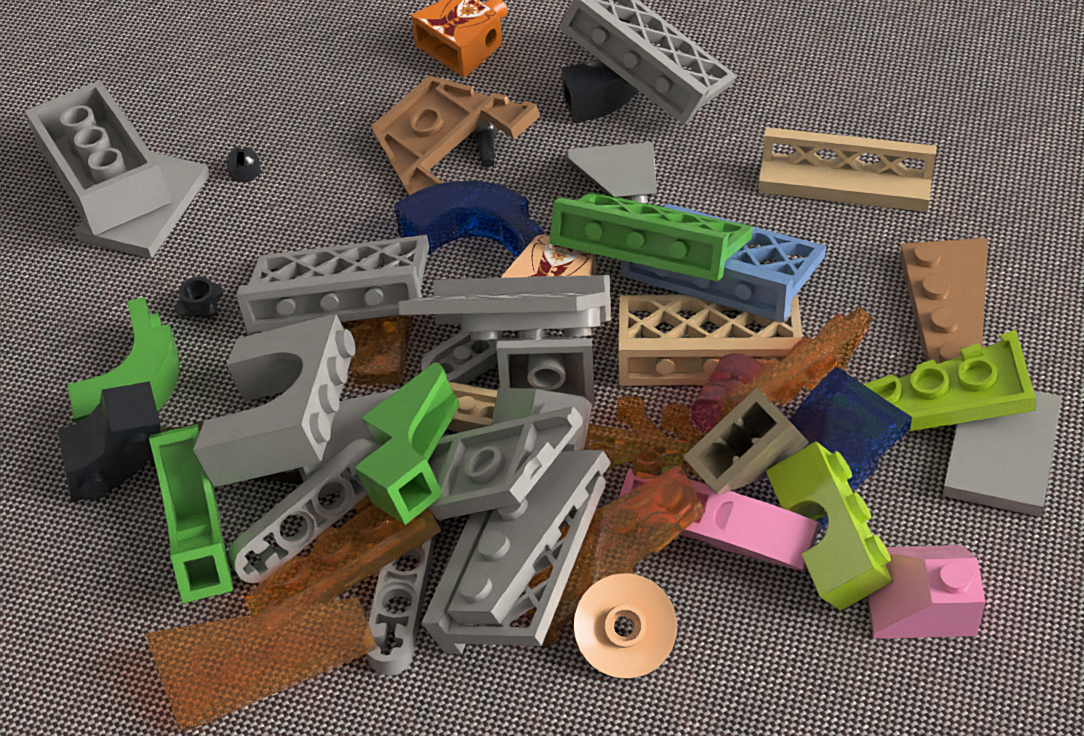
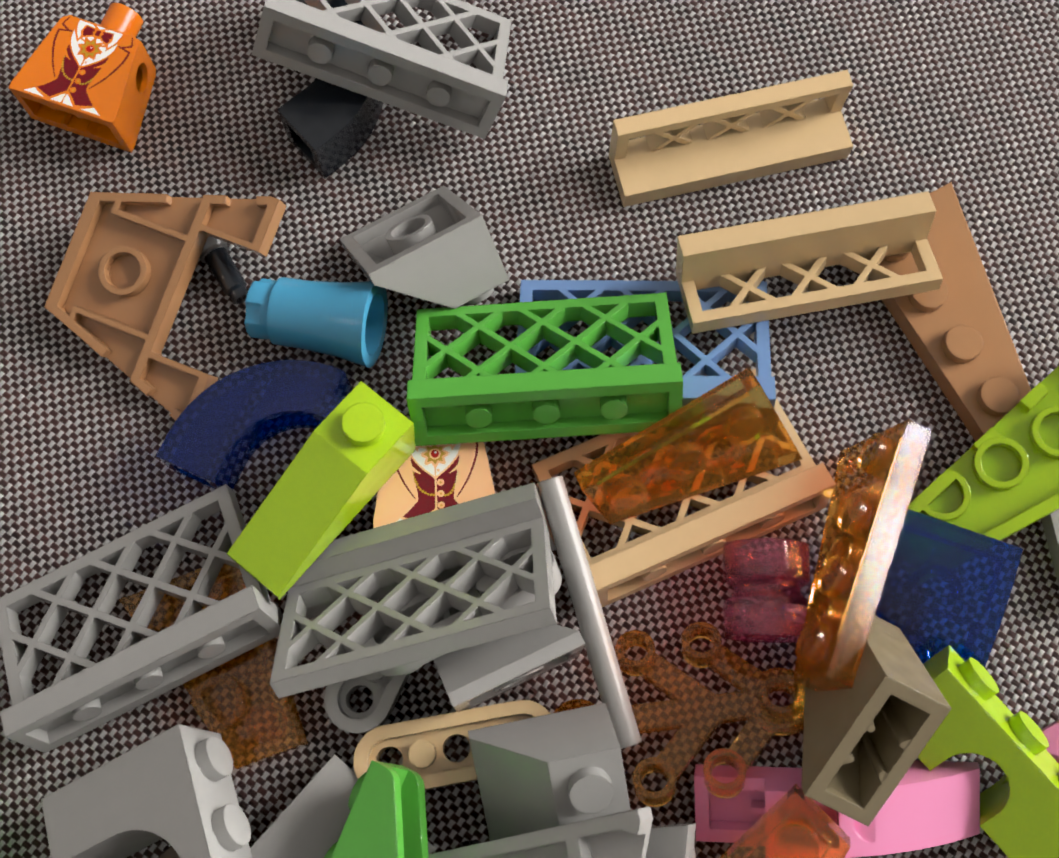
camera: 30 degrees left, 25 degrees up
none -> lime slope [227,381,416,600]
none -> dark azure plant [244,277,388,368]
none -> light grey bar [537,476,642,749]
none -> clear orange wing [574,367,802,524]
none -> tan fence [676,191,943,334]

